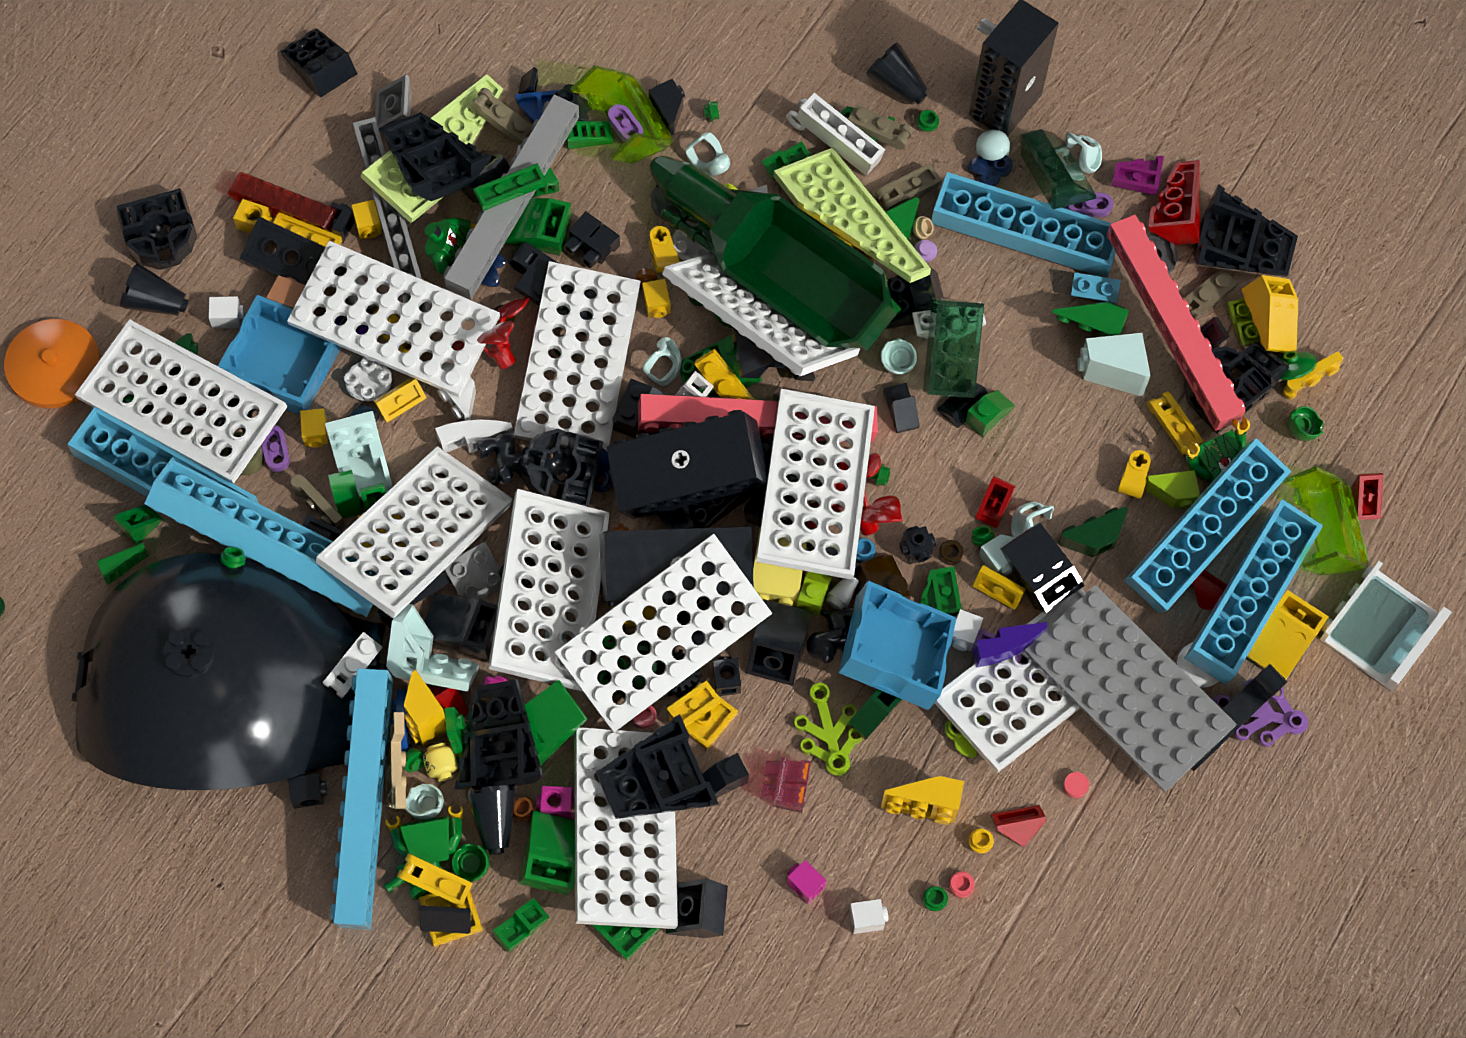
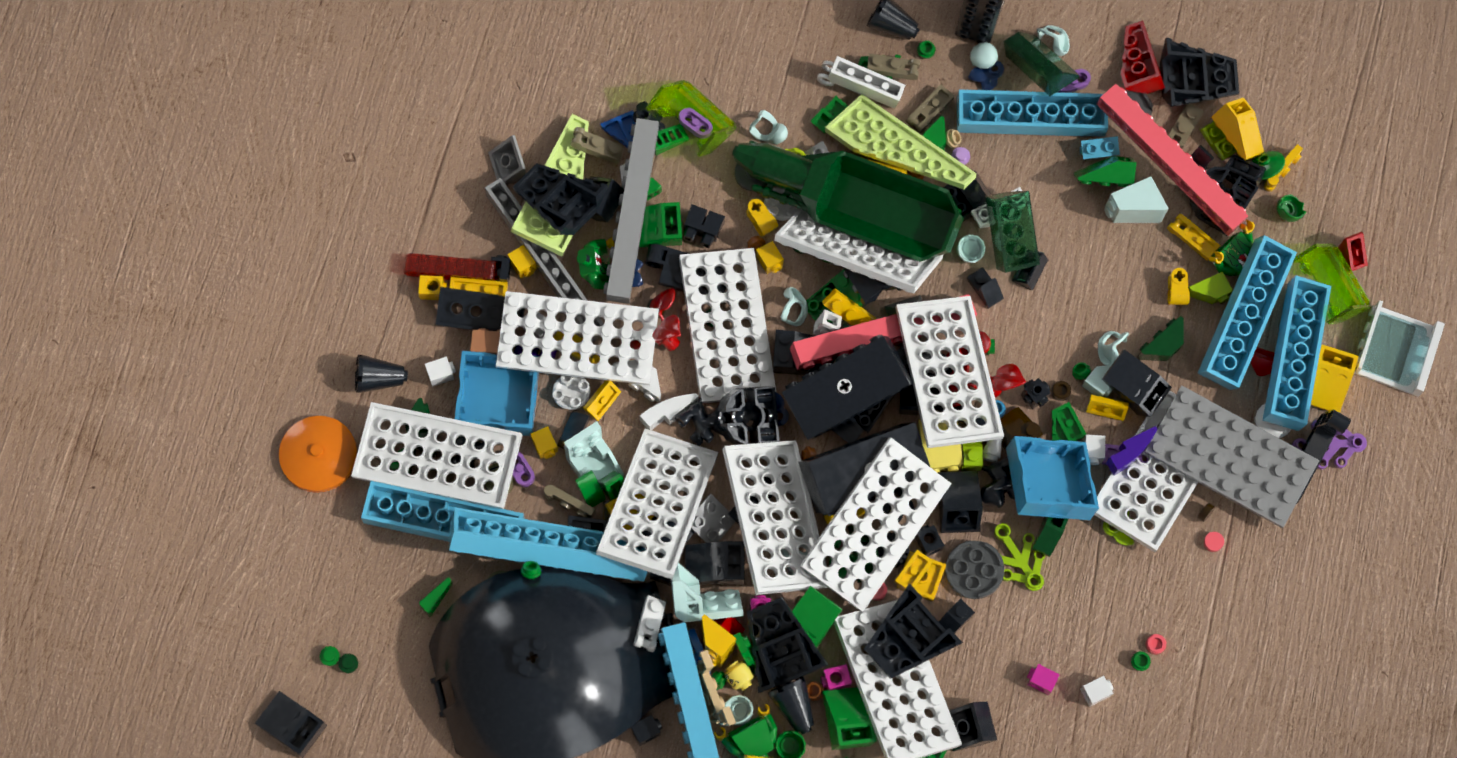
camera: 20 degrees left, 5 degrees up
green slope [113,504,163,545] -> none
black connector [117,188,197,270] -> none
black slope [280,28,358,98] -> none
green tile [473,163,547,211] -> none
black slope [518,67,539,94] -> none
black slope [648,78,685,136] -> none
green plate [704,100,719,122] -> none
clear pink hips [760,757,811,813] -> none
yellow slope [881,776,964,825] -> none
green slope [965,390,1015,437] -> none
yellow plate [968,828,994,854] -> none
red slope [975,476,1015,528] -> none
slope [991,805,1046,847] -> none
magenta wing [1111,155,1164,195] -> none
none -> dark grey tile [945,540,1004,599]
none -> dark brown tile [1198,503,1215,522]

